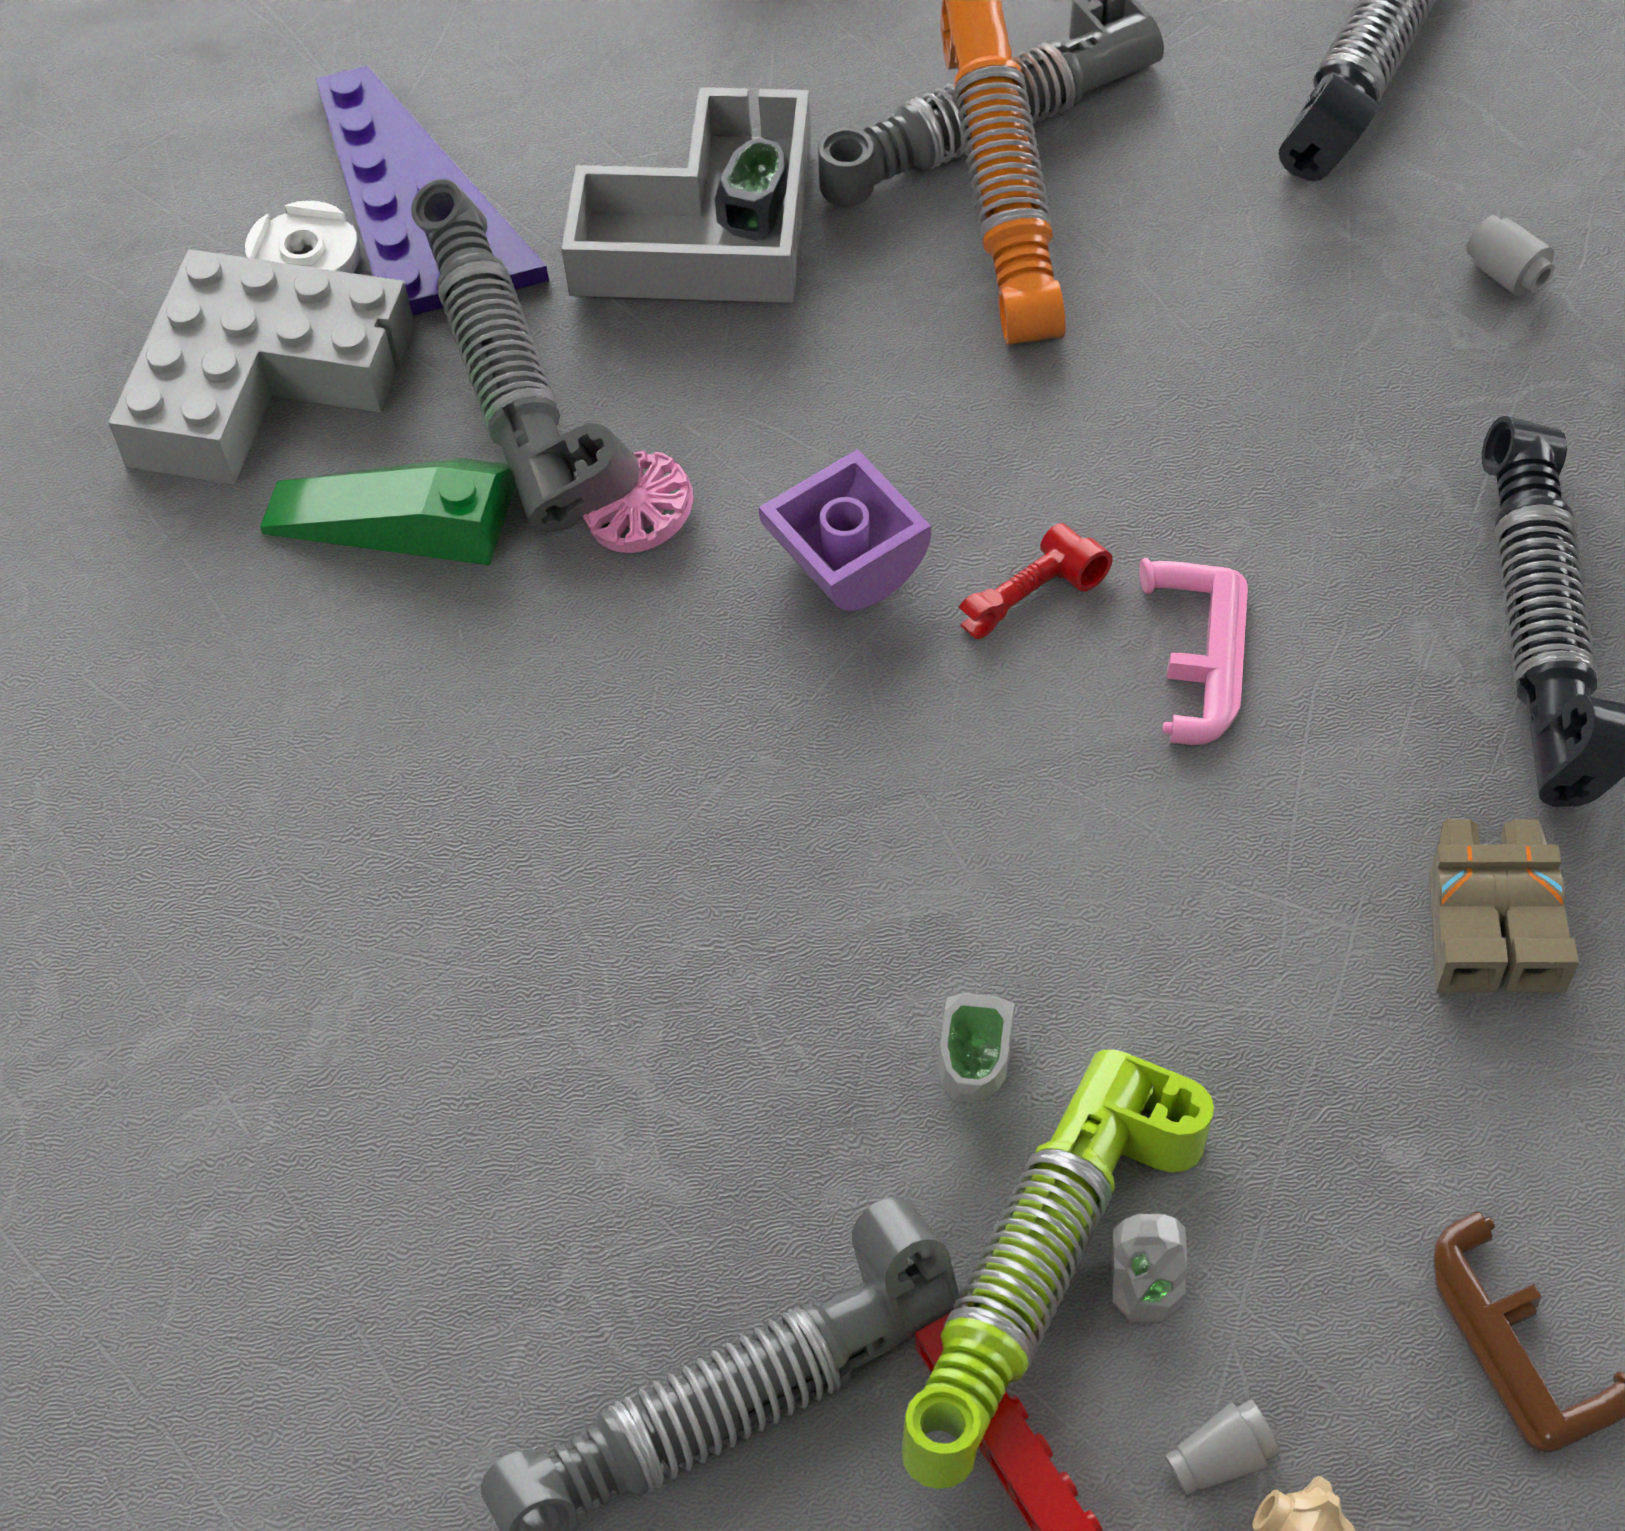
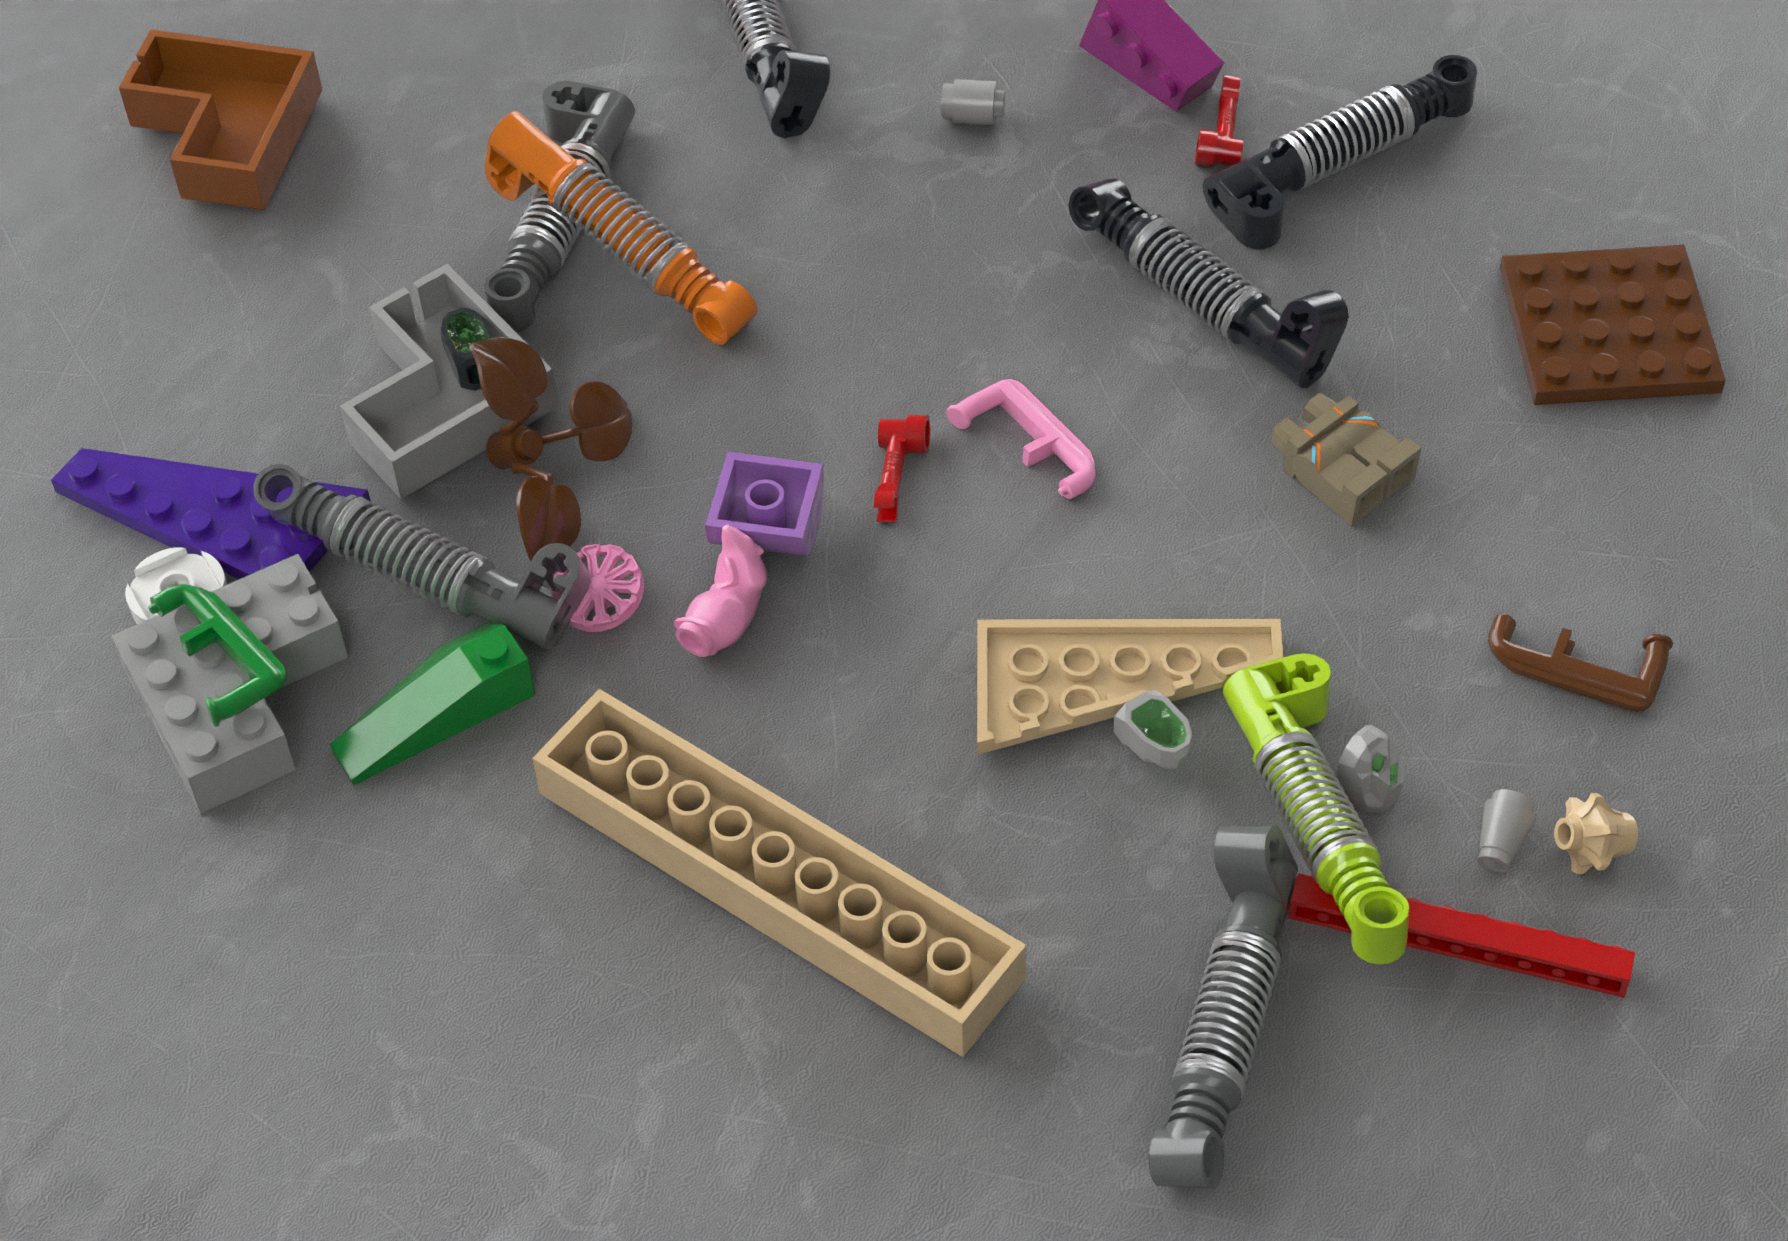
camera: 45 degrees left, 5 degrees down
none -> green piece [148,584,286,727]
none -> reddish brown plant [469,337,632,562]
none -> tan brick [532,689,1026,1057]
none -> bright pink animal [674,525,768,657]
none -> tan wing [977,619,1283,755]

